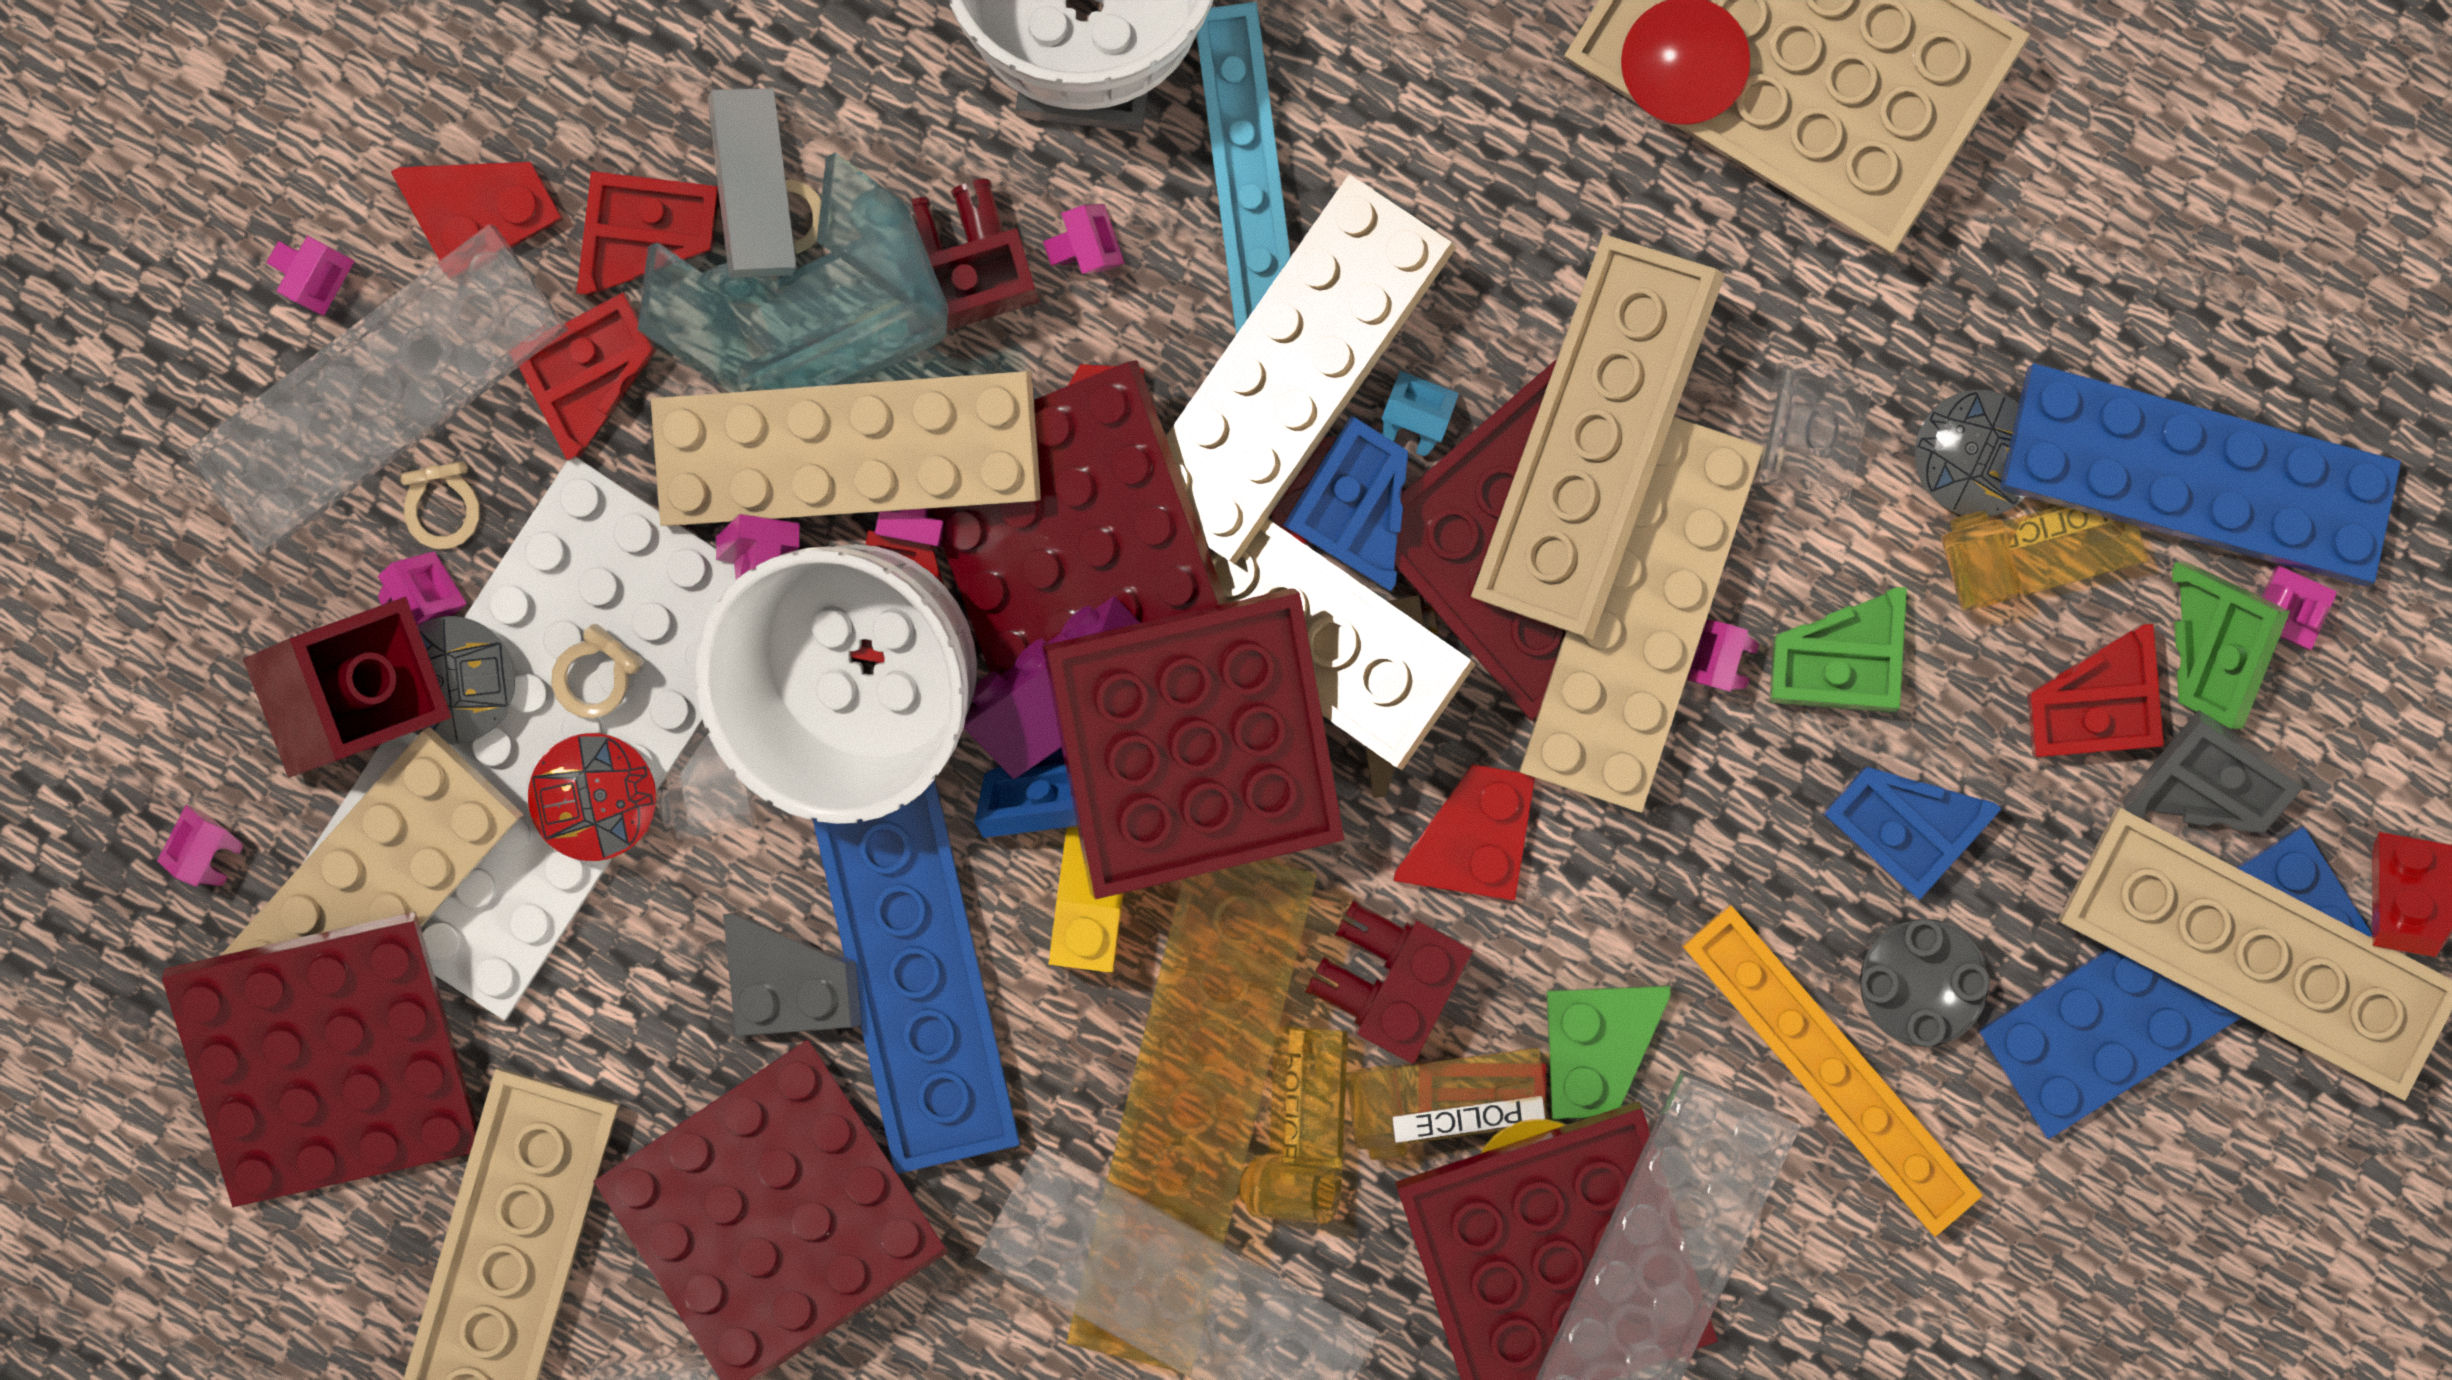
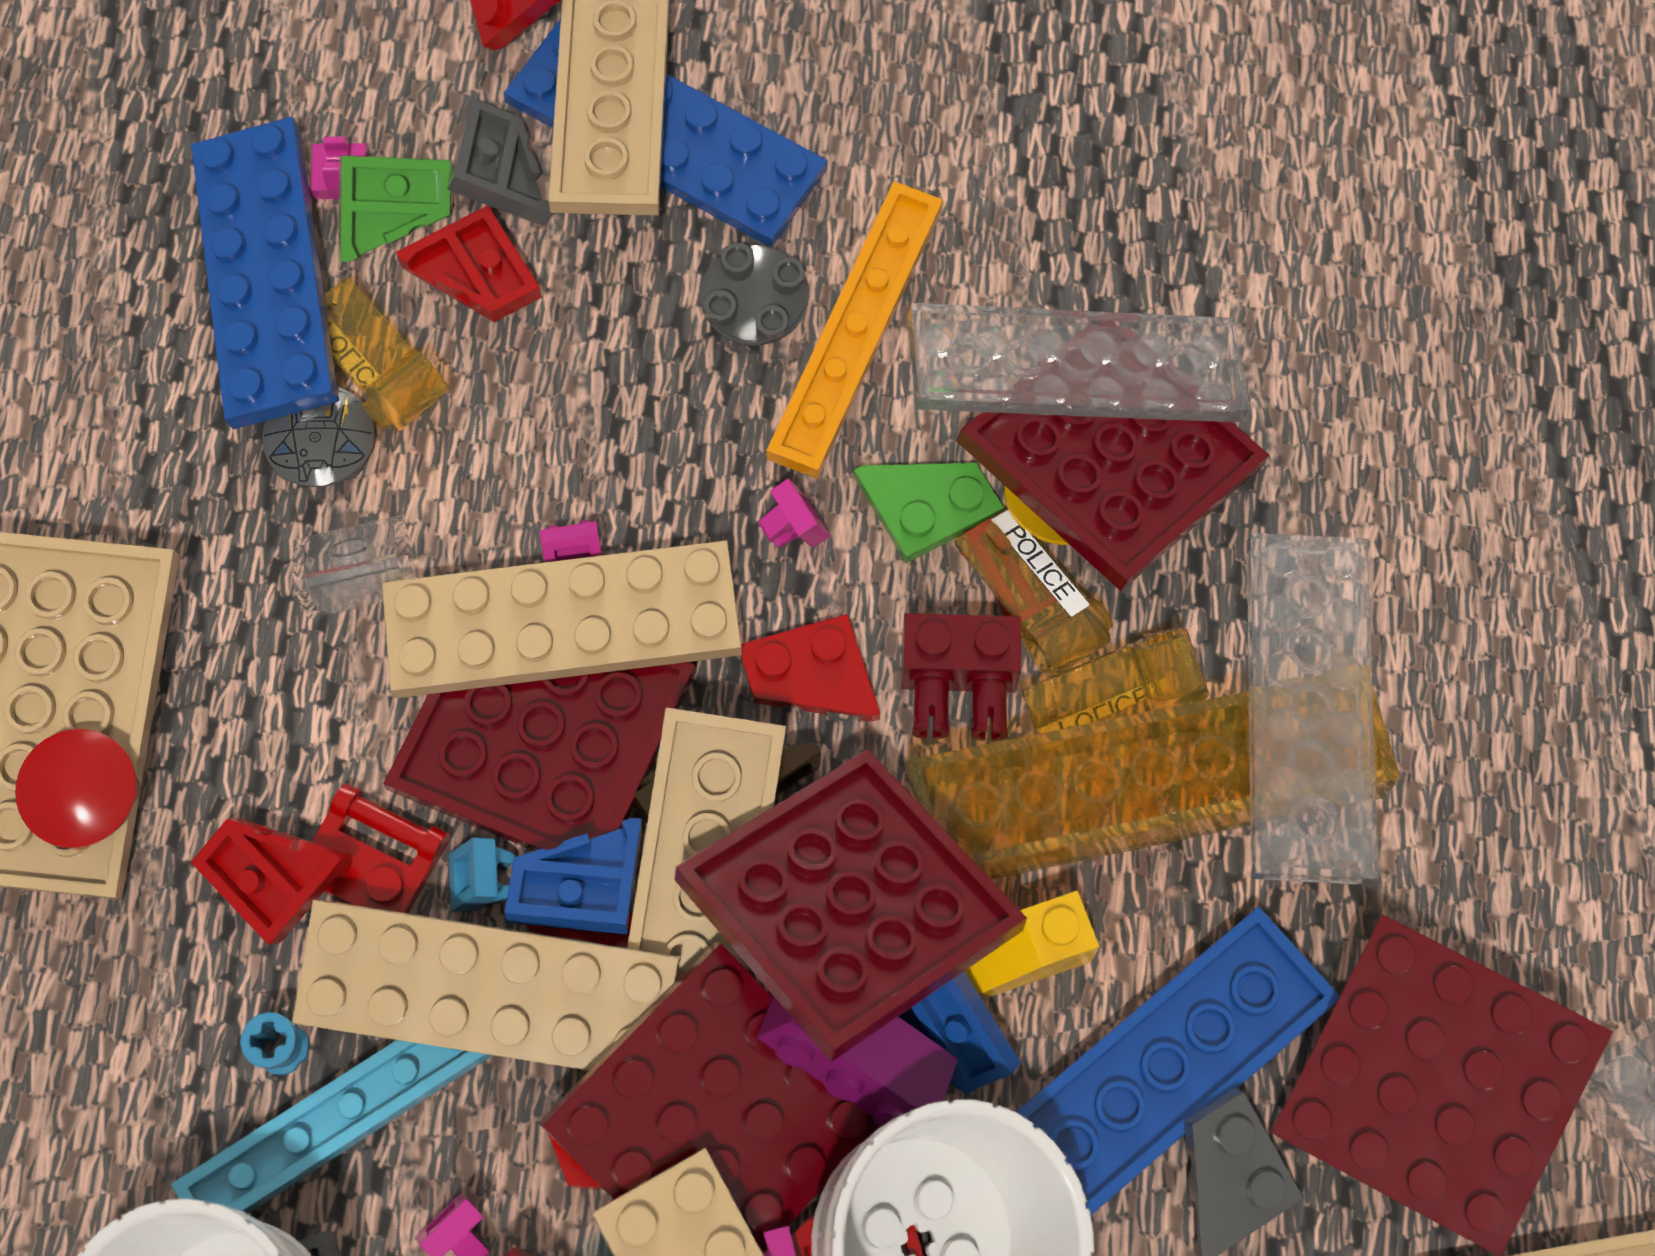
camera: 120 degrees left, 20 degrees down
tan plate [1471,234,1725,640] -> none
bright green wing [1769,587,1907,713] -> none
blue wing [1822,767,2001,900] -> none
none -> red wing [191,818,352,945]
none -> dark azure bush [240,1012,310,1075]
none -> red plate [311,783,450,913]
none -> dark pink tile [758,478,831,548]

